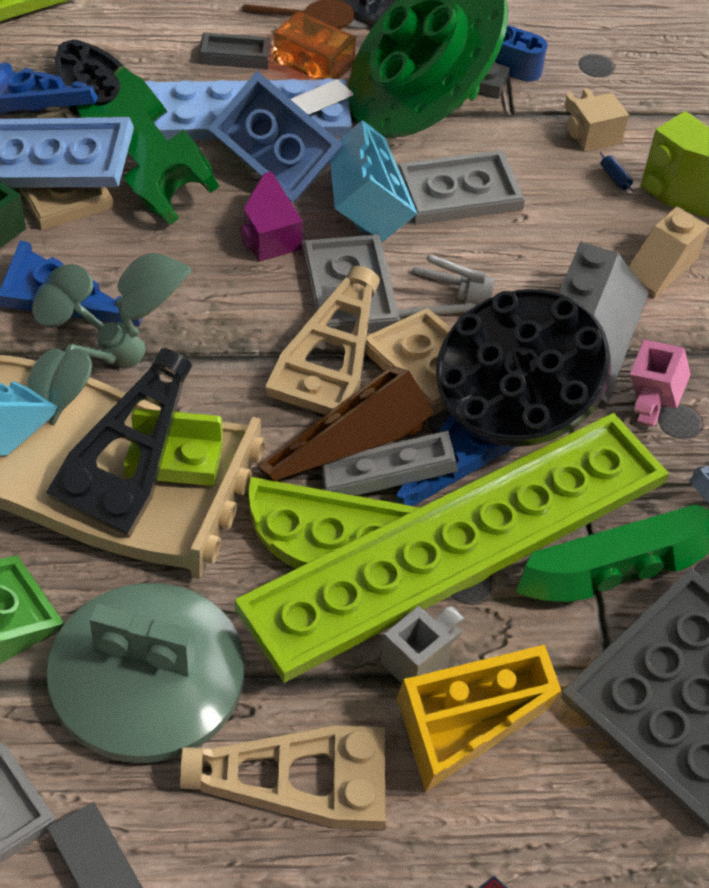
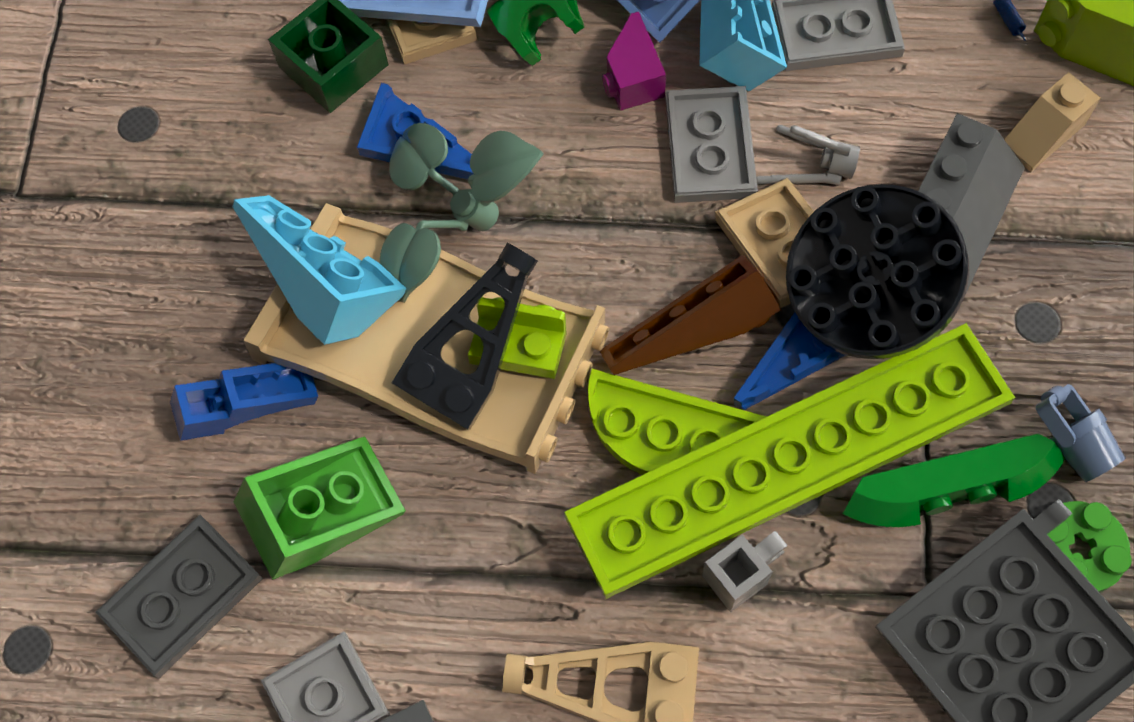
camera: 15 degrees right, 15 degrees up
sand green bracket [47,583,244,763] -> none
tan plate [265,266,380,415] -> none
light grey tile [321,431,458,496] -> none
yellow wedge [396,644,561,792] -> none
bright pink brick [630,339,691,427] -> none

